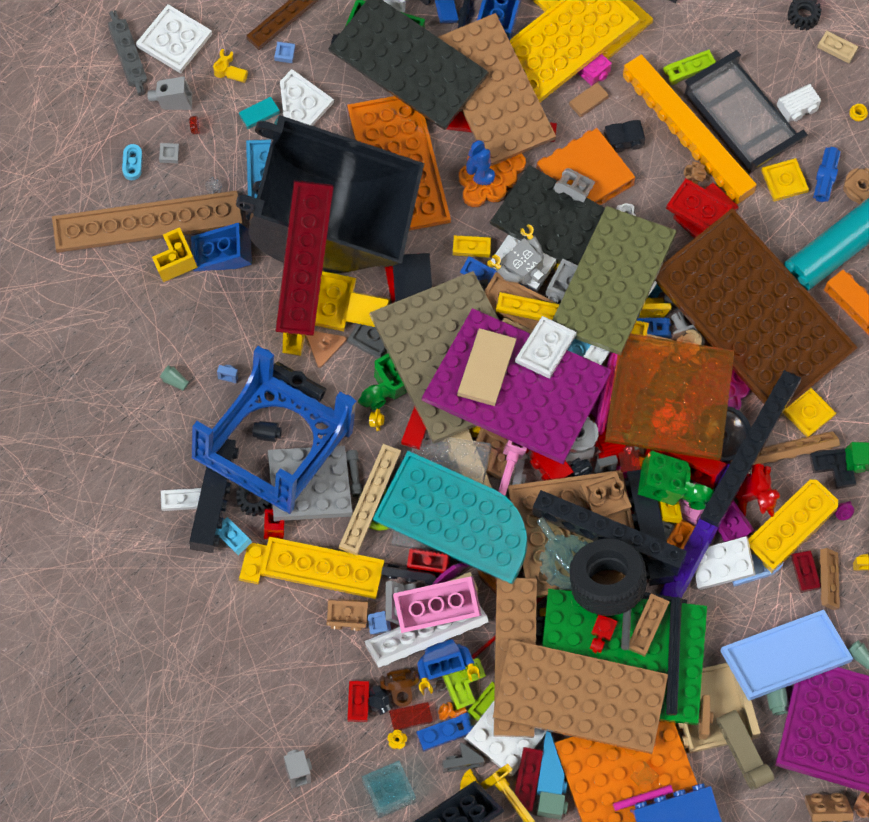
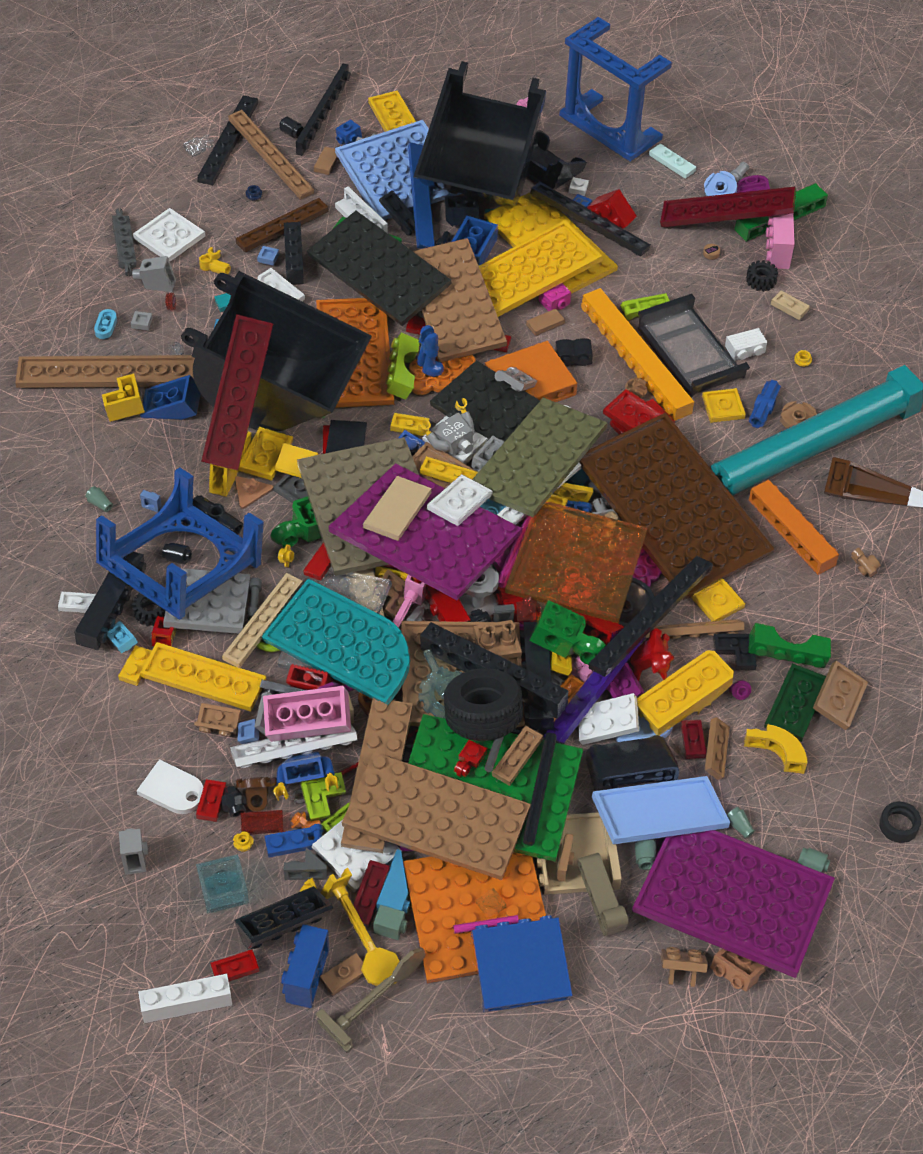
camera: 10 degrees right, 15 degrees down
none -> white tile [137,759,203,814]
none -> black brick [284,222,304,285]
none -> lime arch [386,332,420,400]
none -> black windscreen [585,735,679,791]

